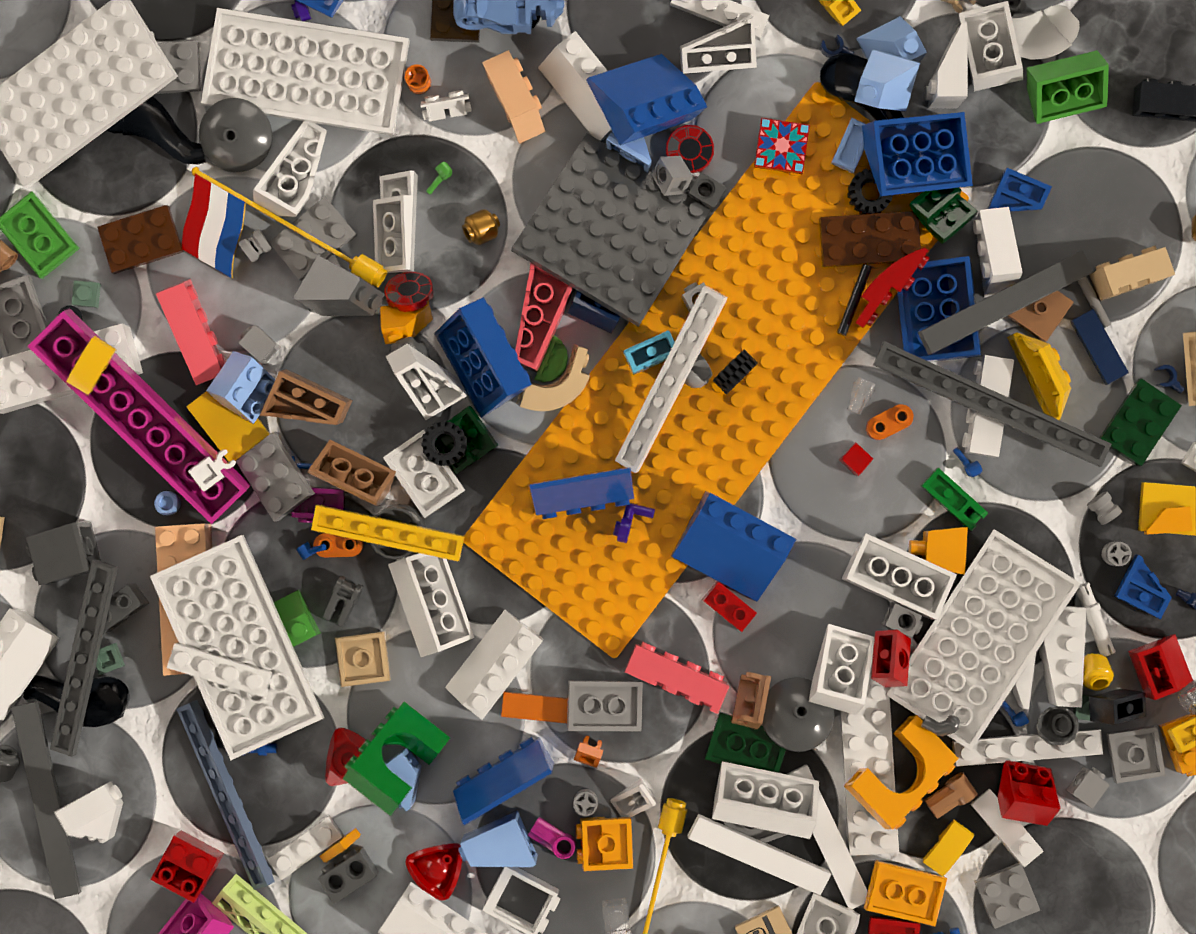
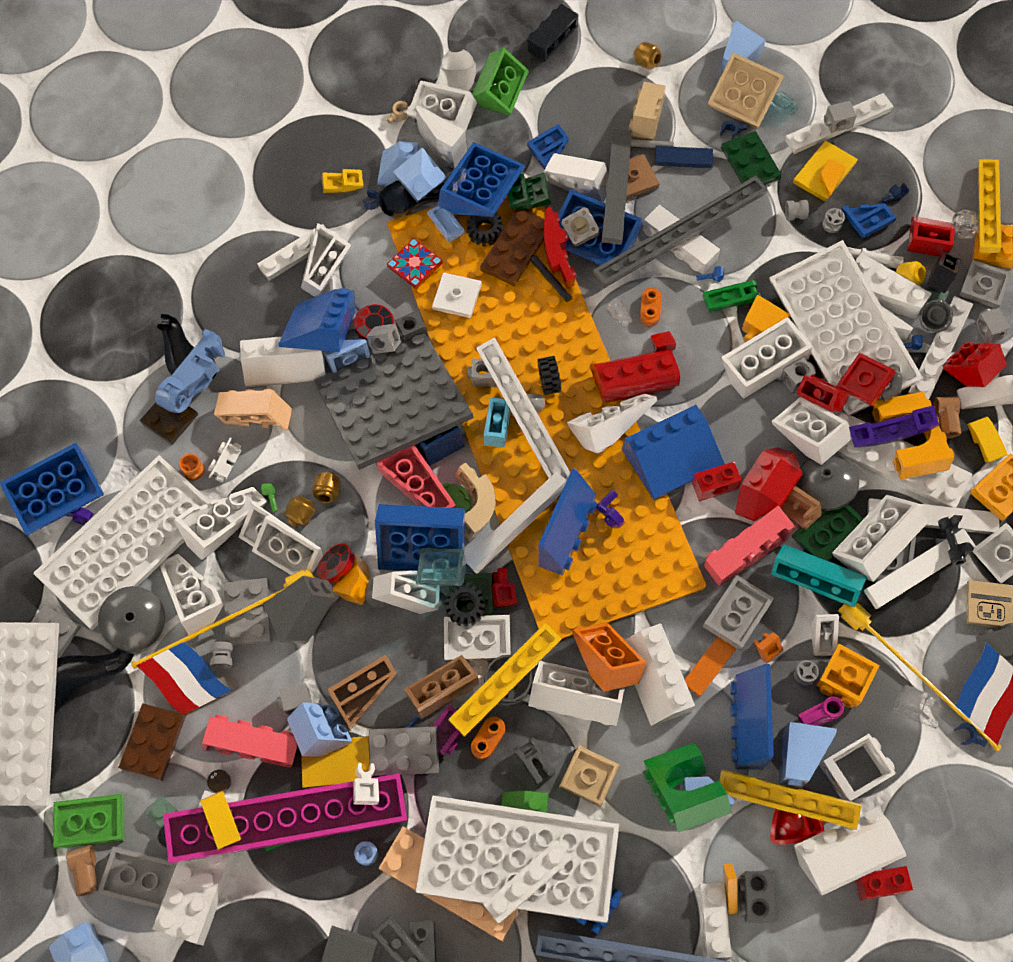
camera: 55 degrees left, 20 degrees down
blue hand [296,542,327,560] -> none
red hat [325,727,366,786] -> none
yellow wedge [1007,332,1071,420] -> none
none -> white wedge [175,487,267,560]
none -> dark brown tile [207,769,231,793]
none -> pearl gold head [284,495,316,528]
none -> clear light blue slope [416,548,466,586]
none -> white plate [432,273,482,318]
none -> white tile [464,472,567,574]
none -> red plate [491,568,517,607]
none -> piece [561,207,600,247]
none -> white wedge [567,394,657,453]
none -> orange slope [572,623,646,692]
none -> red container [590,349,680,403]
none -> yellow plate [719,769,862,830]
none -> red wedge [735,447,802,521]
none -> teal brick [771,544,867,607]
none -> red tile [836,352,896,407]
none -> dark purple slope [849,405,939,448]
none -> black piece [938,515,974,566]

